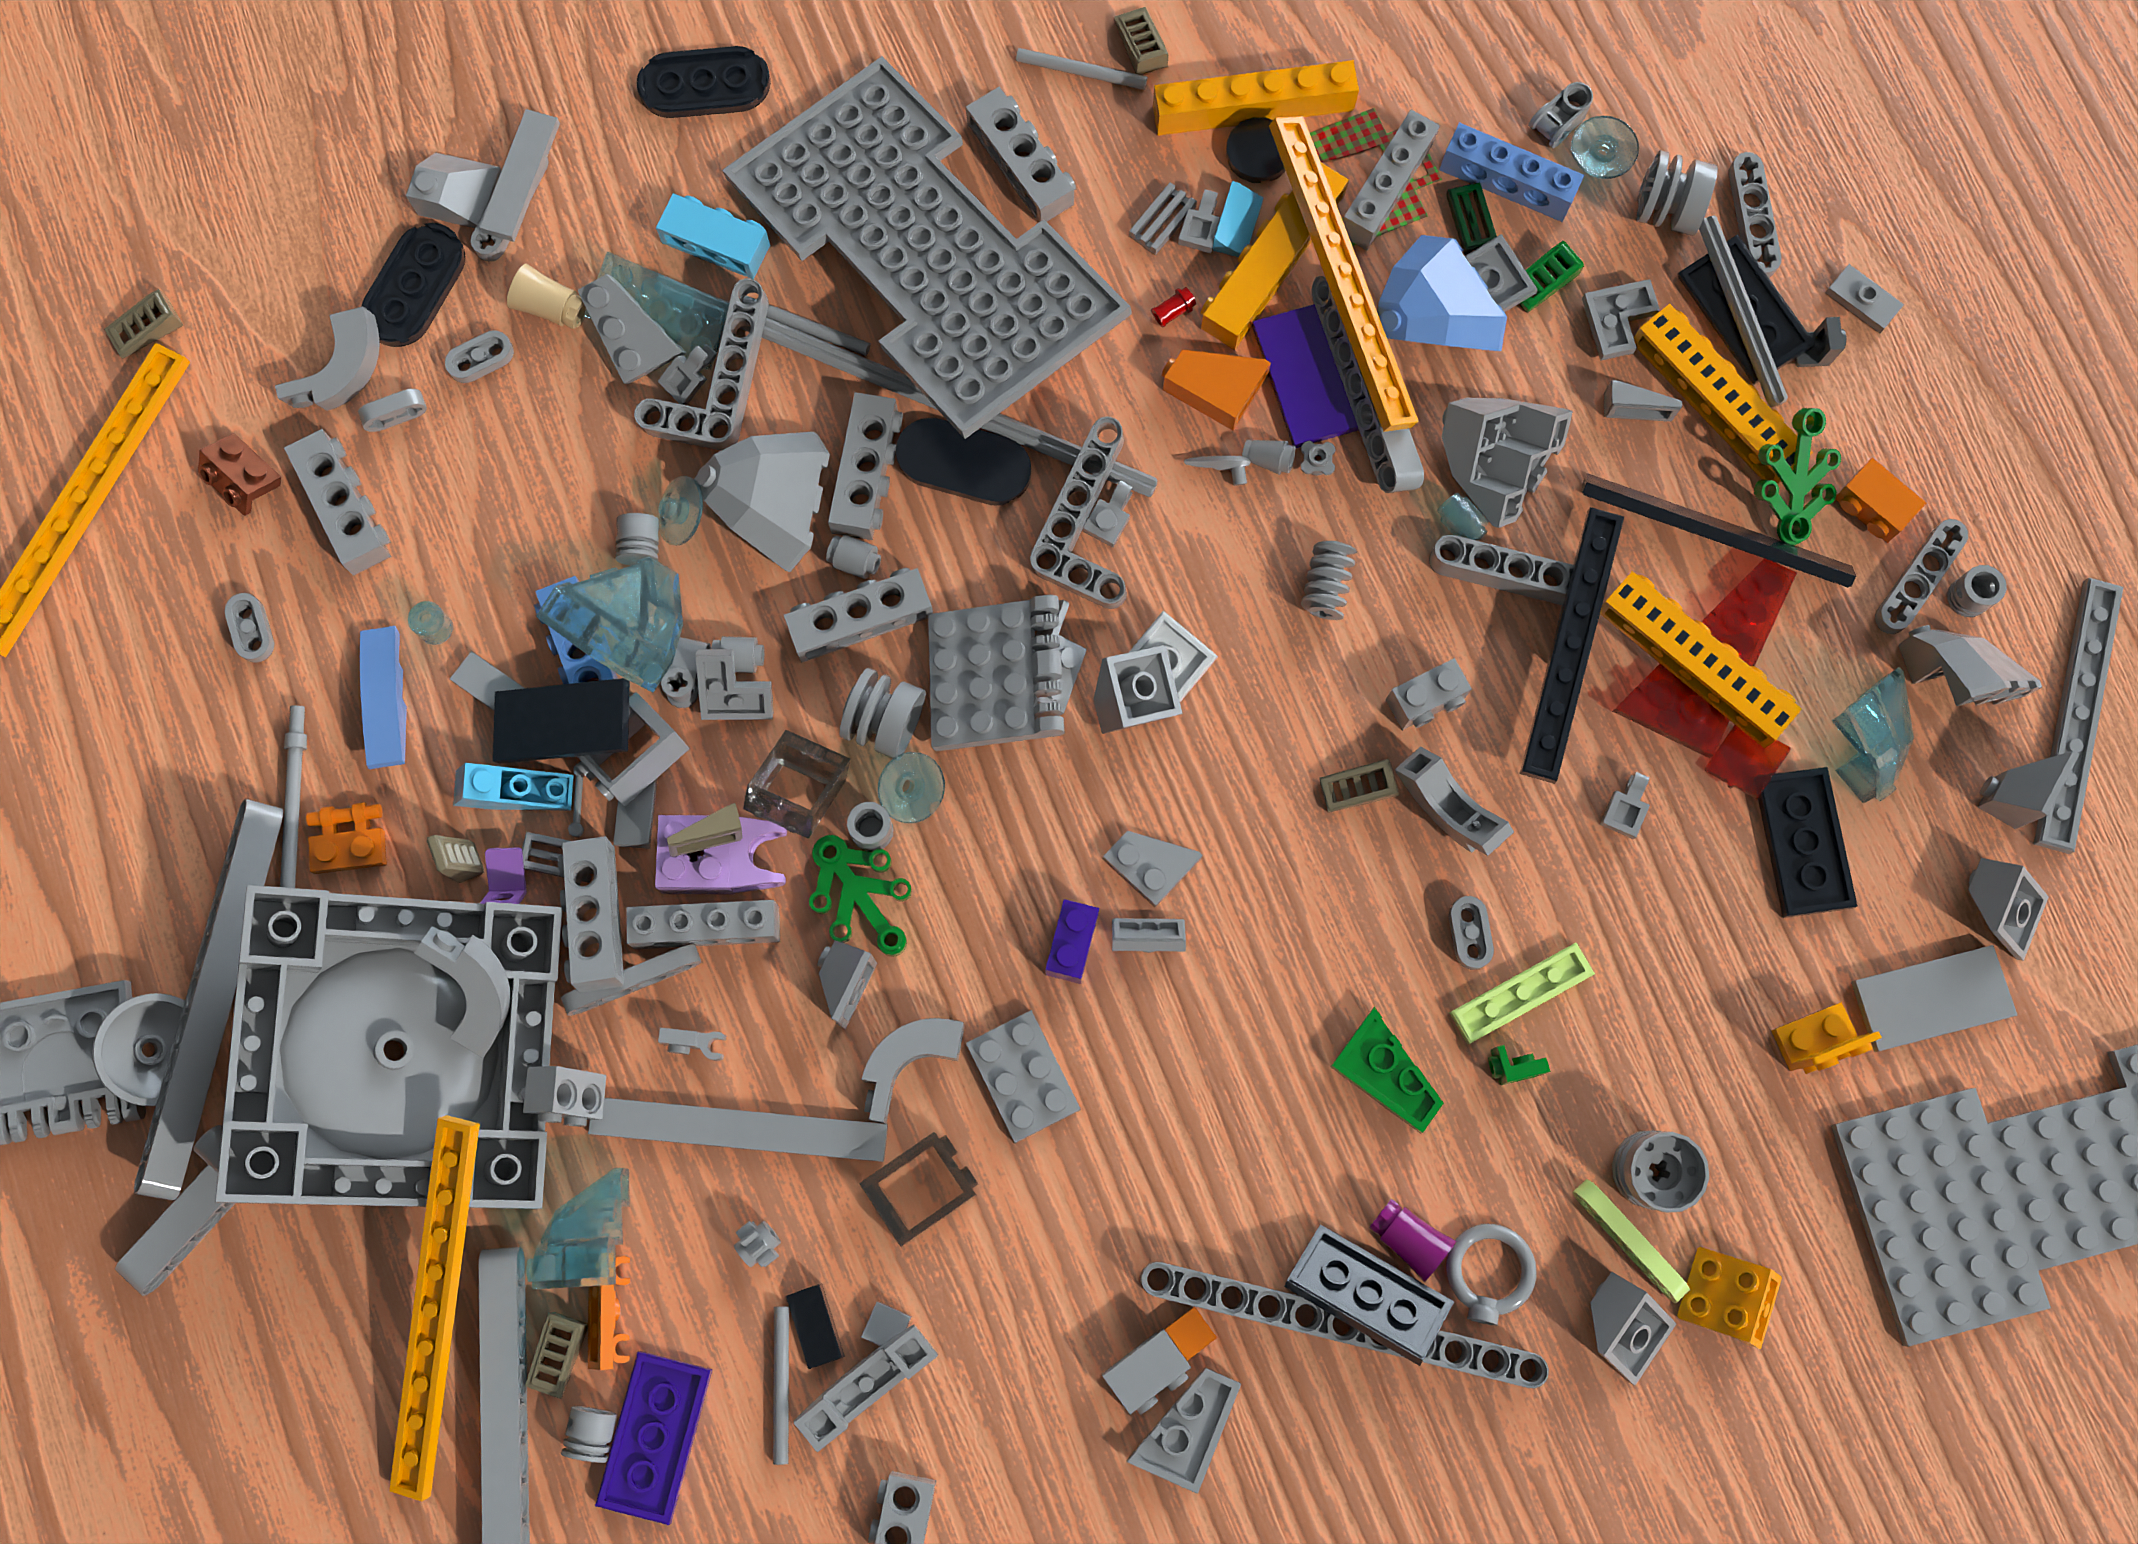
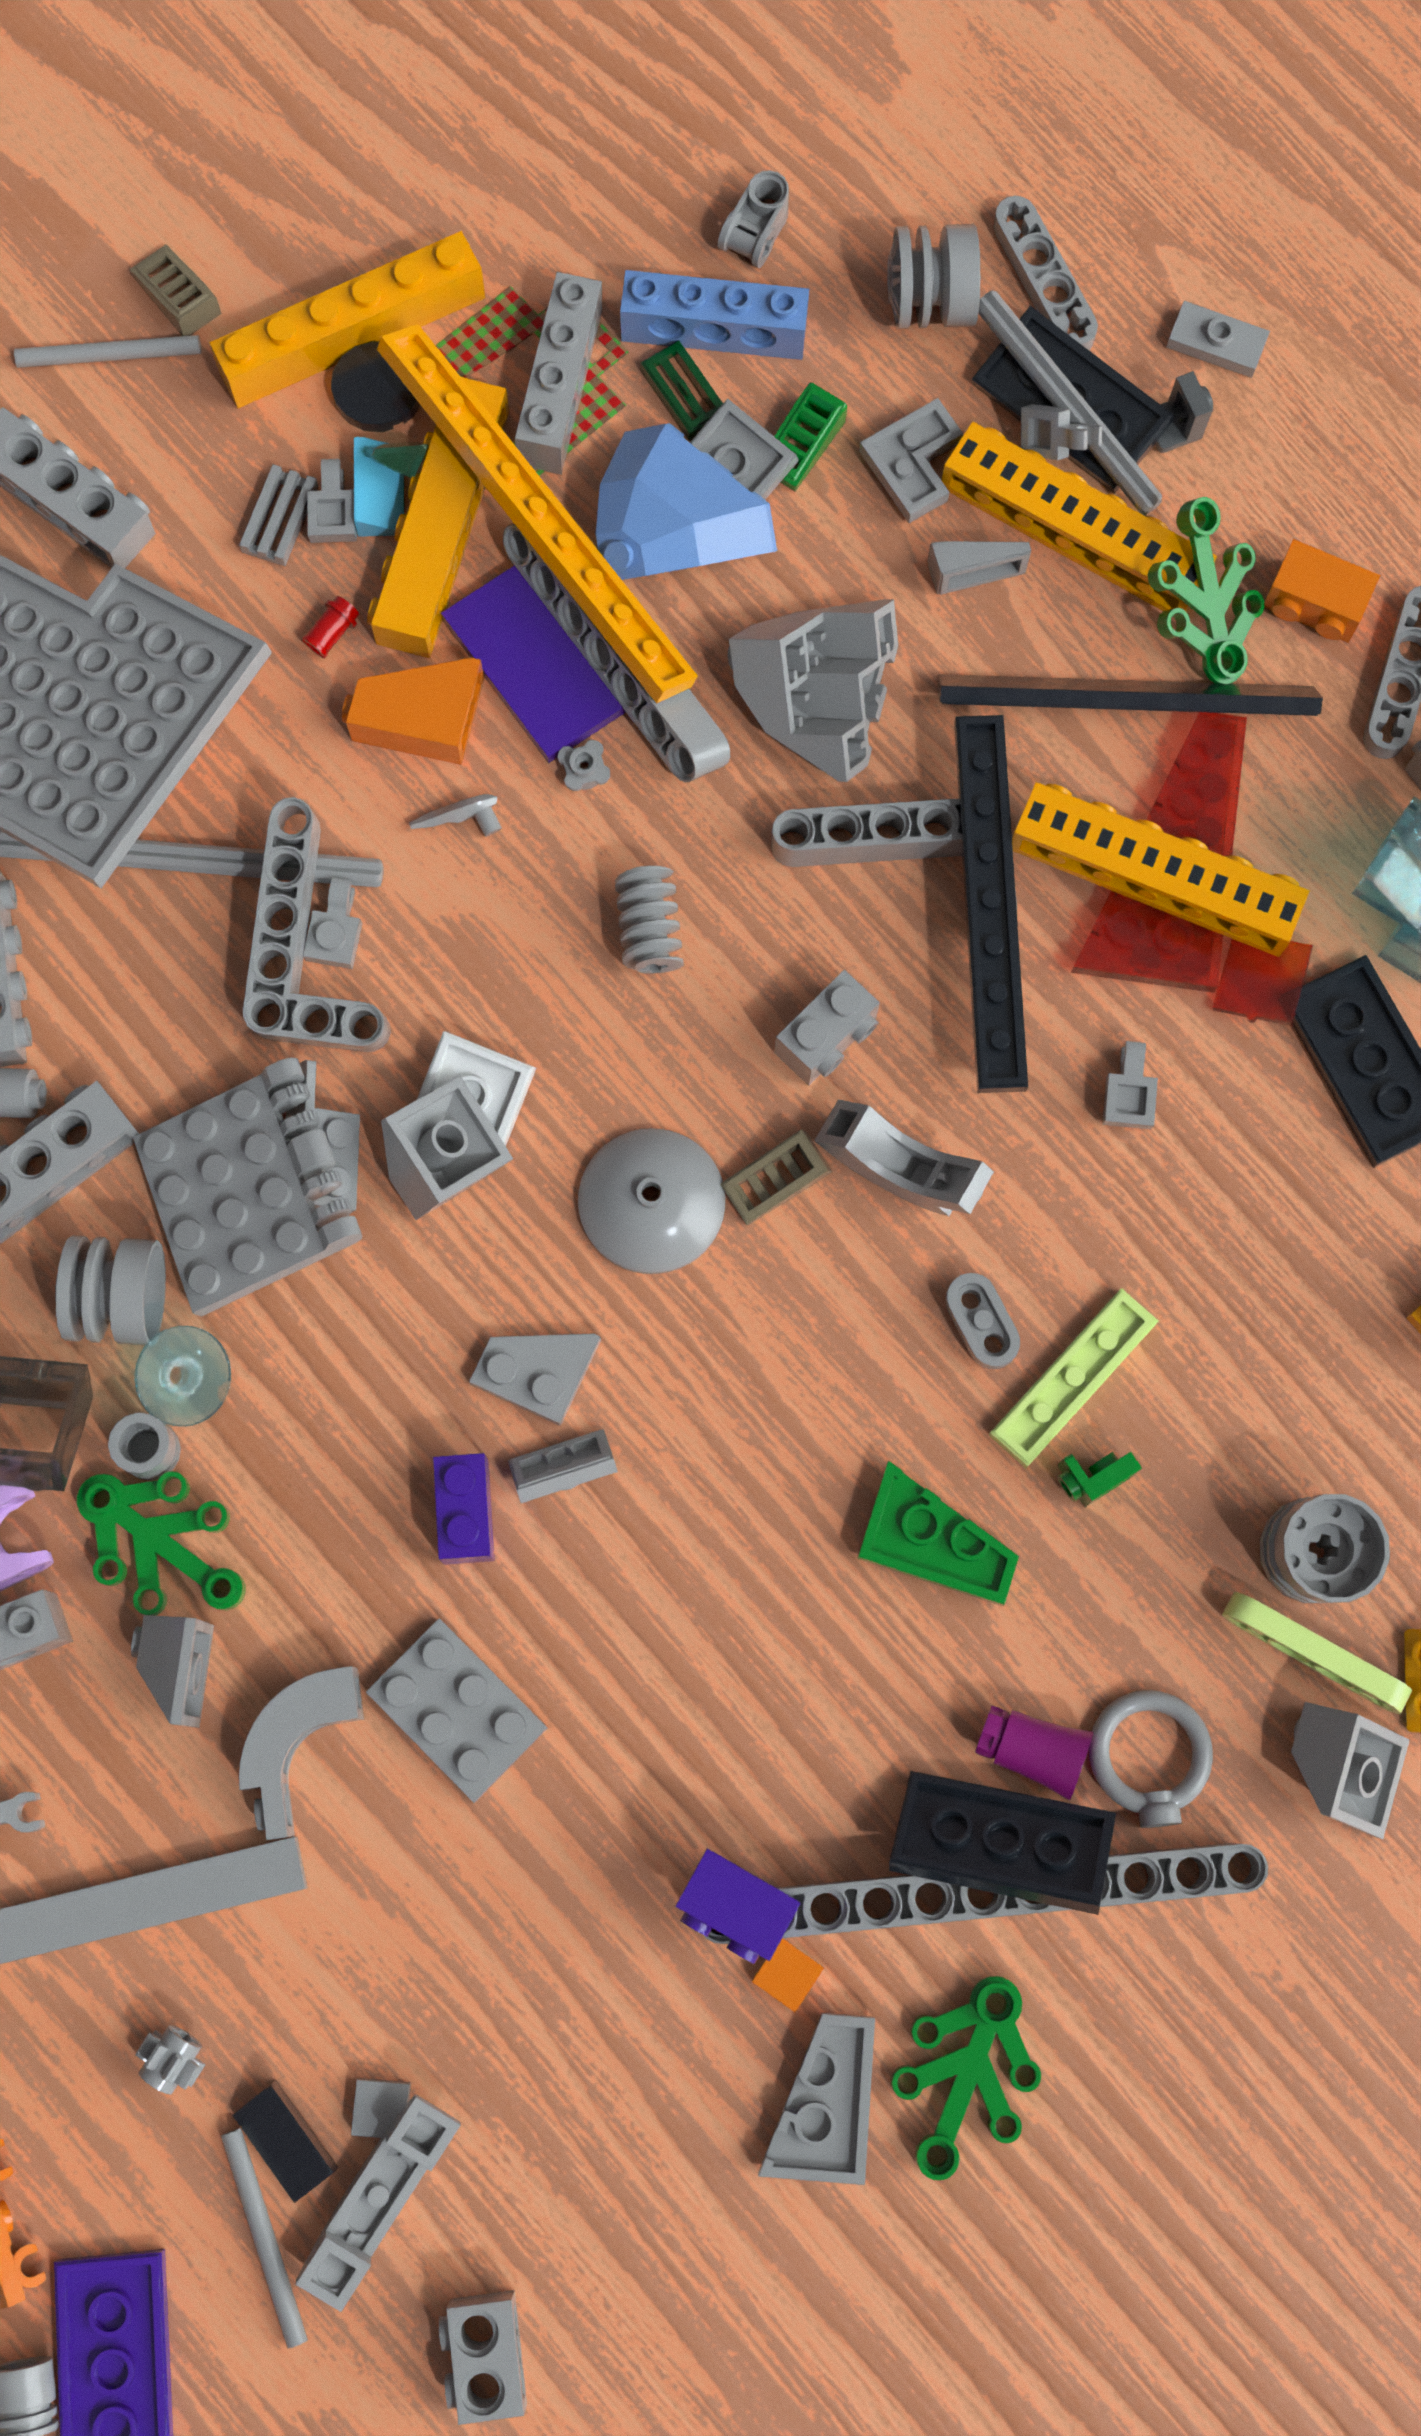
camera: 20 degrees left, 0 degrees up
clear smoke window [859,1132,979,1247] -> none
black tile [896,418,1031,506] -> none
light grey brick [1102,1328,1191,1415] -> none
light grey cone [1242,439,1296,475] -> none
clear light blue brick [1437,493,1489,541] -> none
clear light blue dish [1571,116,1639,179] -> none
none -> clear green slope [363,442,428,478]
none -> light grey dish [578,1128,725,1274]
none -> dark purple brick [676,1848,801,1964]
none -> green plant [891,1976,1041,2181]
none -> light grey plate [1021,404,1102,460]

